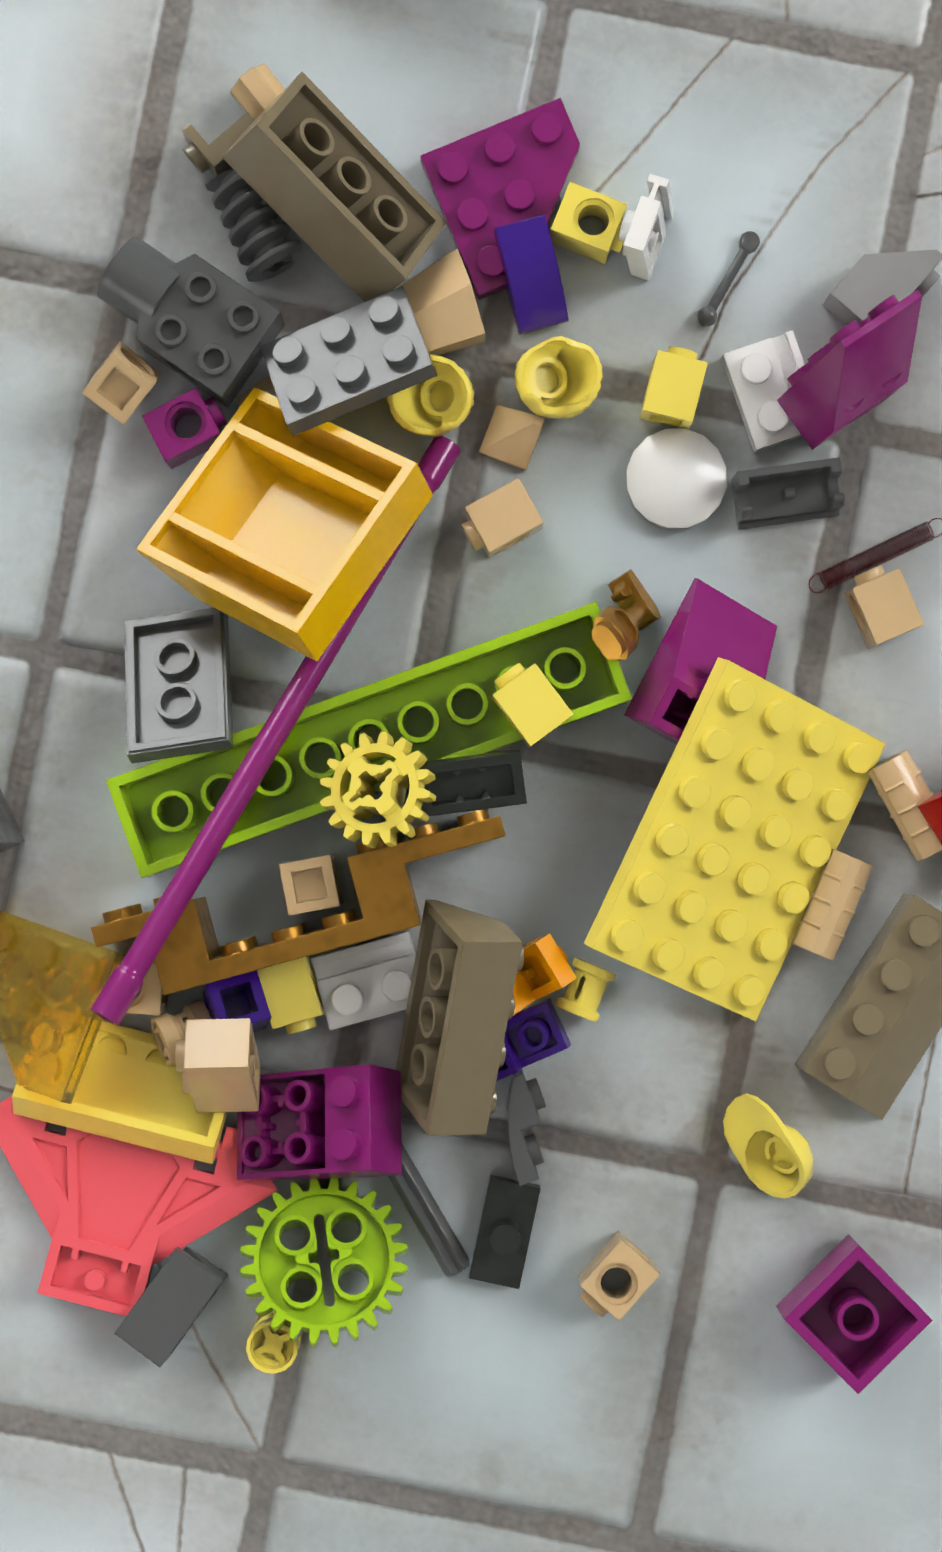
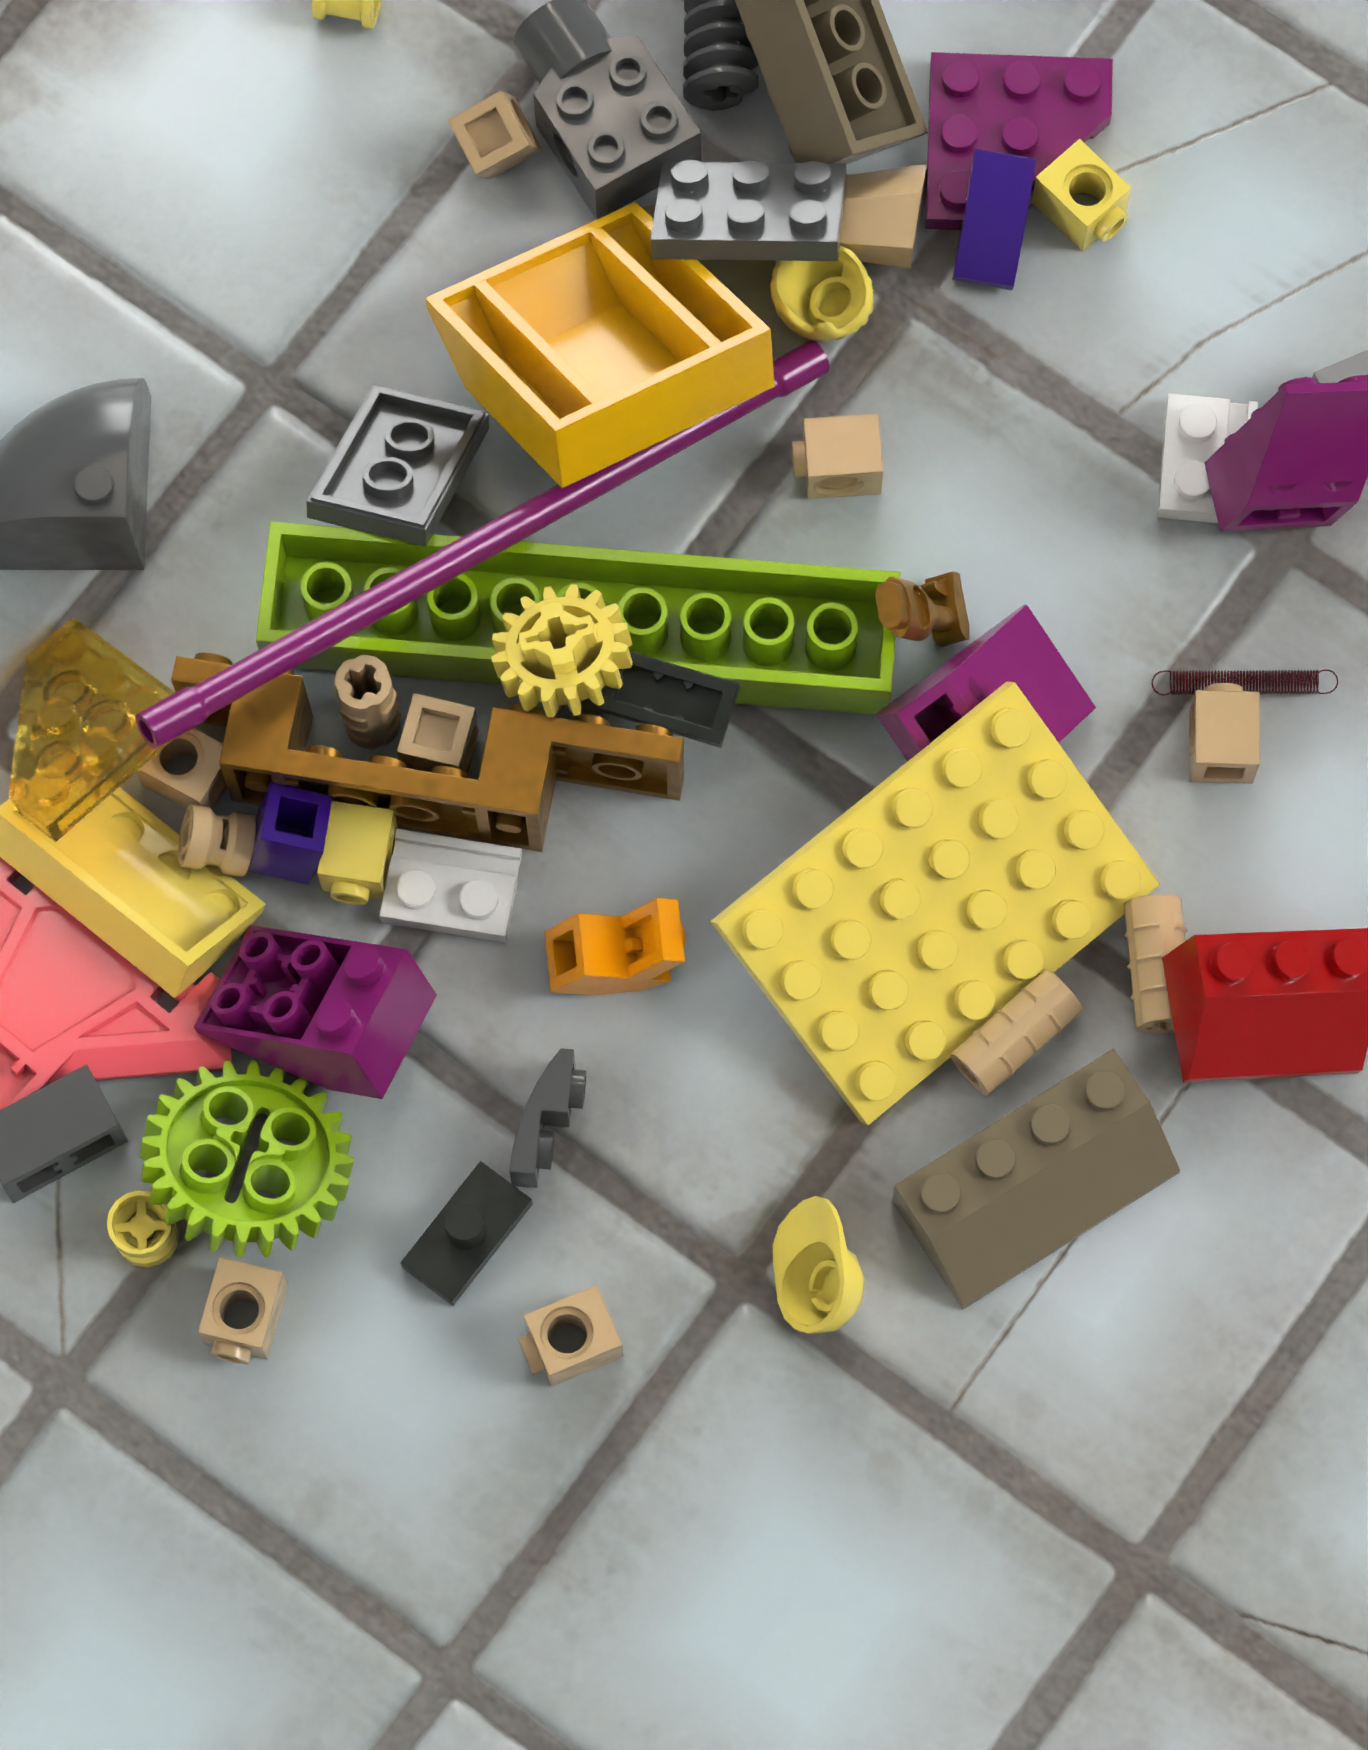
camera: 25 degrees right, 15 degrees down
magenta brick [142,387,227,469] -> none
tan brick [175,1018,261,1113] -> none
dark grey axle [388,1144,469,1277] -> none
dark tan slope [396,900,524,1136] -> none
tan slope [479,405,545,471] -> none
light yellow brick [492,663,573,748] -> none
dark purple slope [496,998,571,1081] -> none
light yellow hair [515,336,603,419] -> none
light yellow bush [555,957,617,1022] -> none
white plate [619,174,674,281] -> none
white dish [625,428,727,530] -> none
light yellow brick [639,346,708,430] -> none
dark grey hinge [697,231,760,326] -> none
dark grey hinge [731,457,845,530] -> none
magenta brick [776,1234,933,1394] -> none
none -> tan brick [198,1257,288,1365]
none -> tan axle [333,655,401,749]

